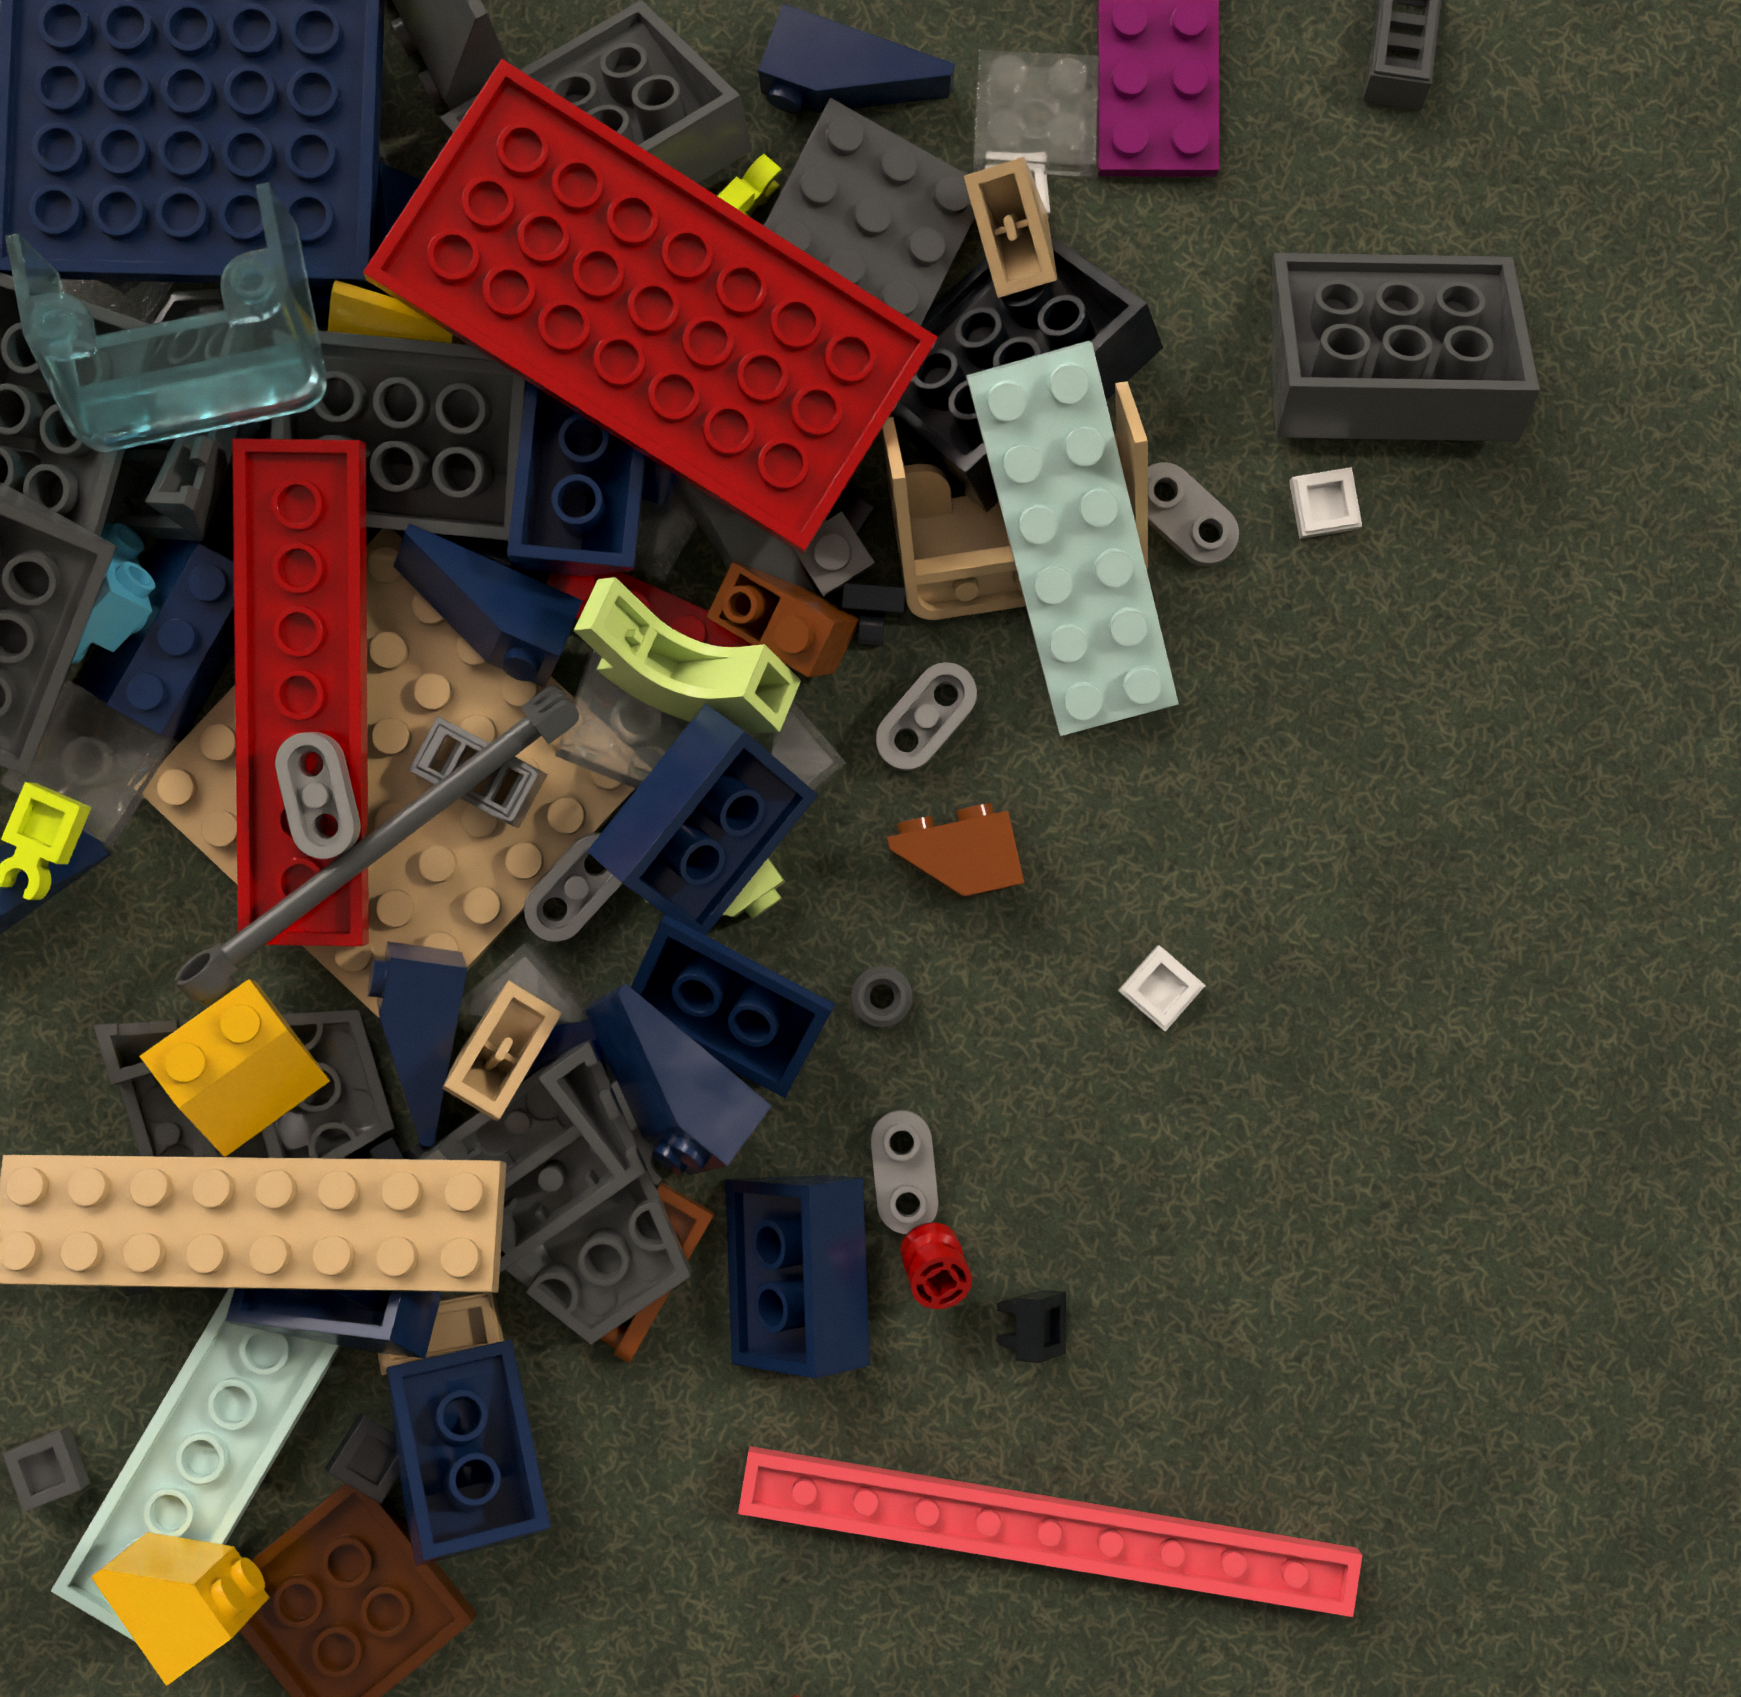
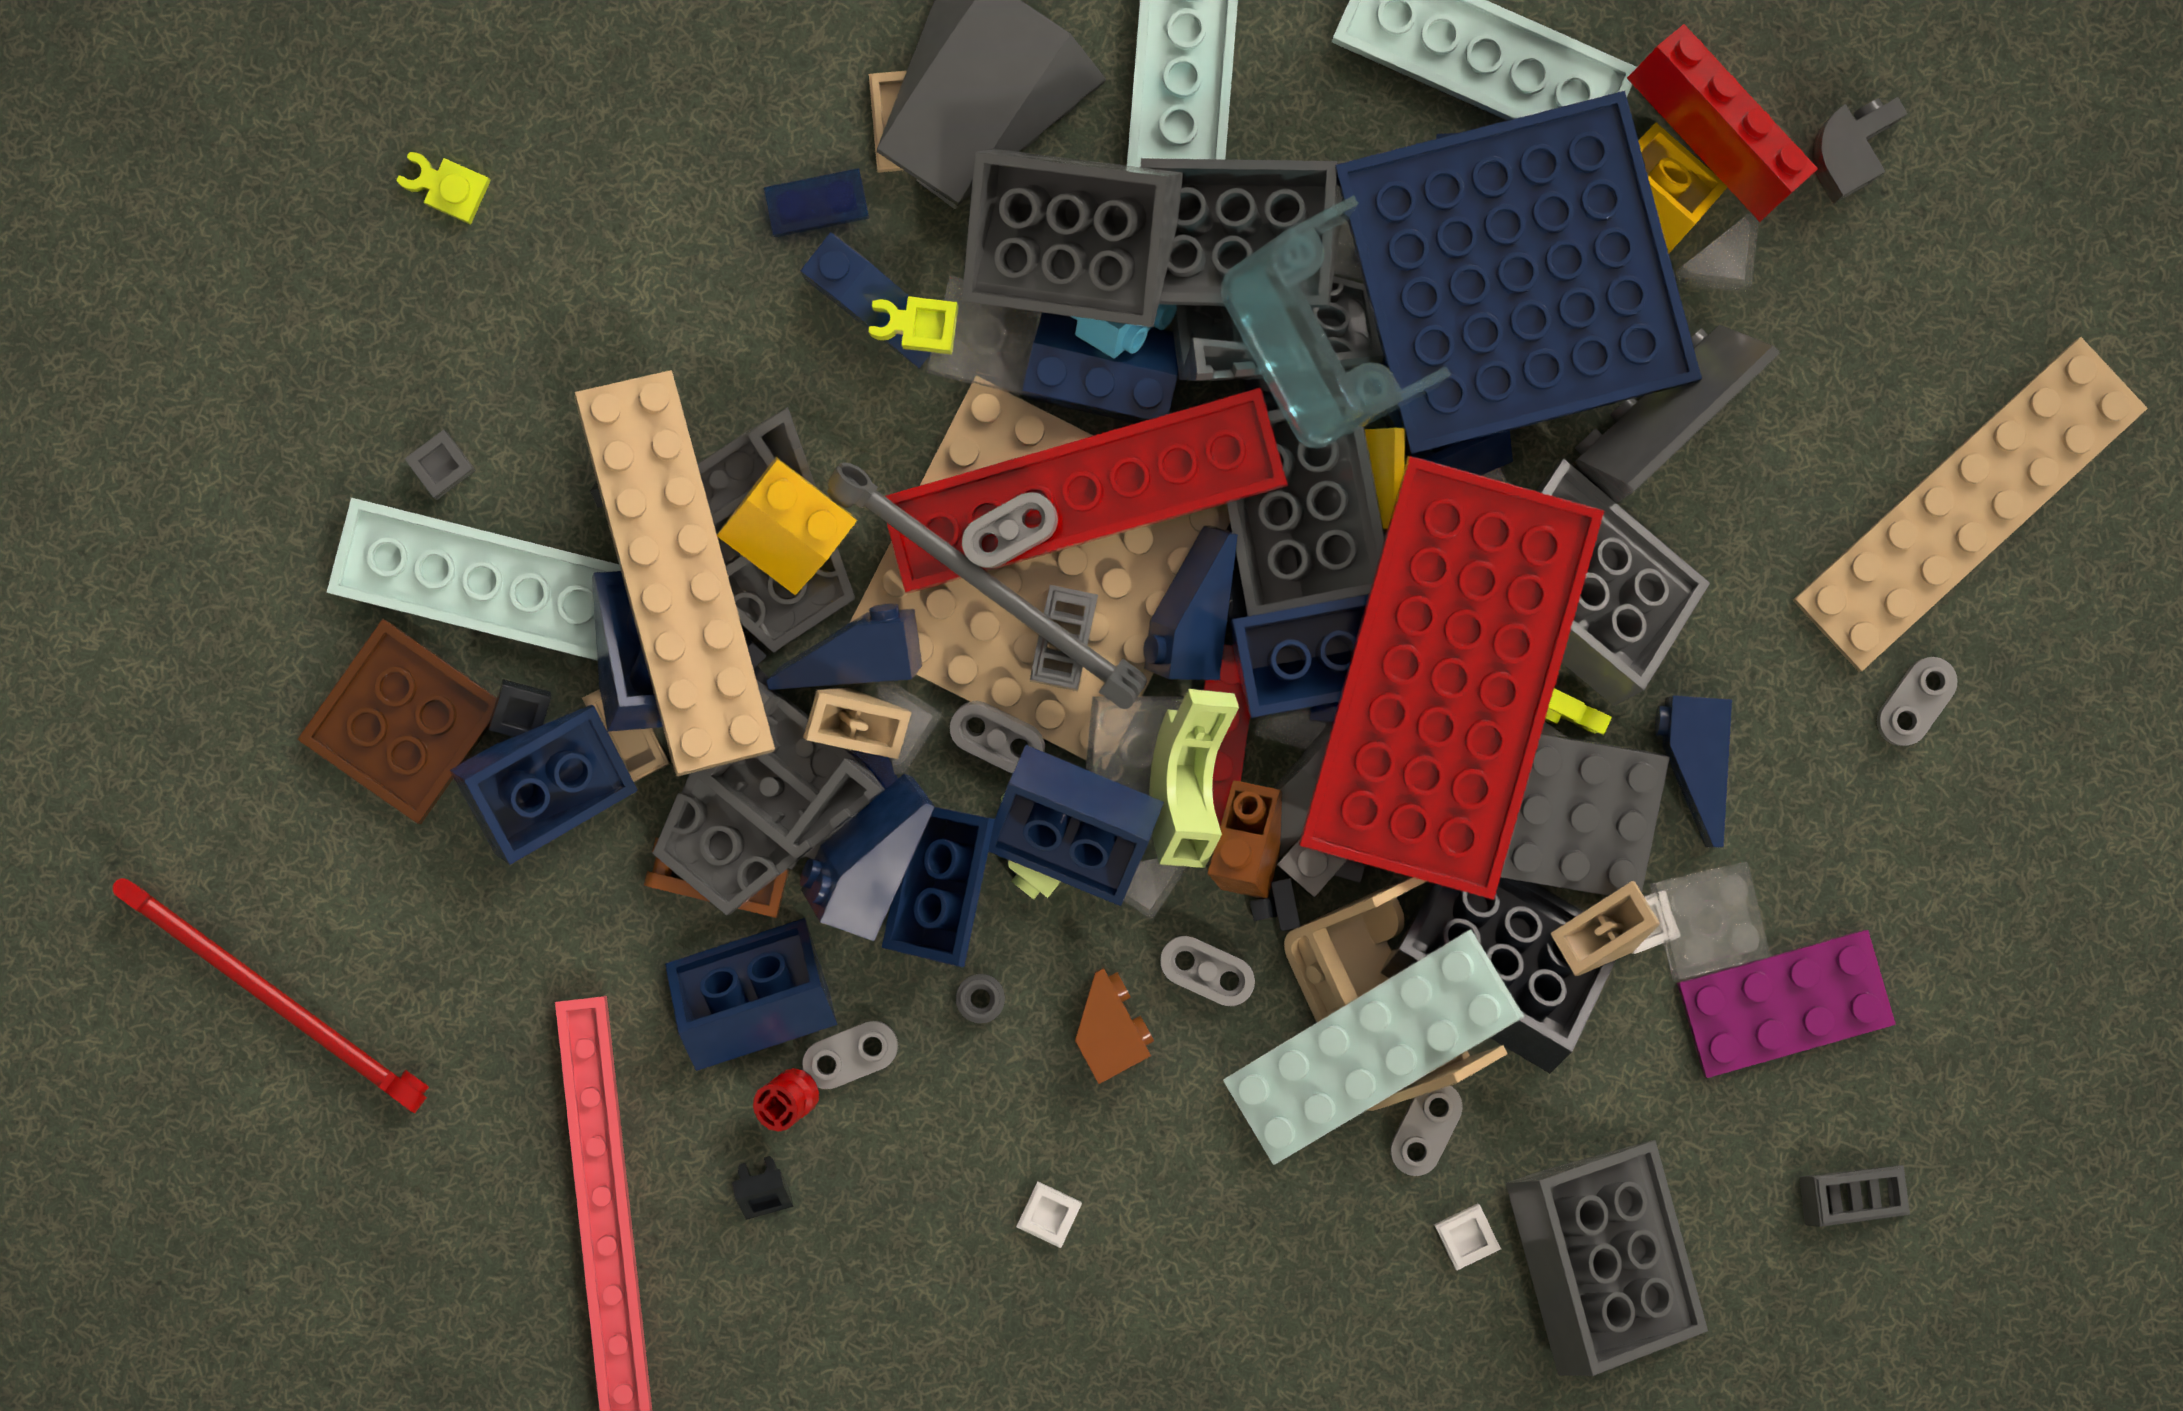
camera: 70 degrees right, 0 degrees up
yellow slope [91,1532,270,1686] -> none

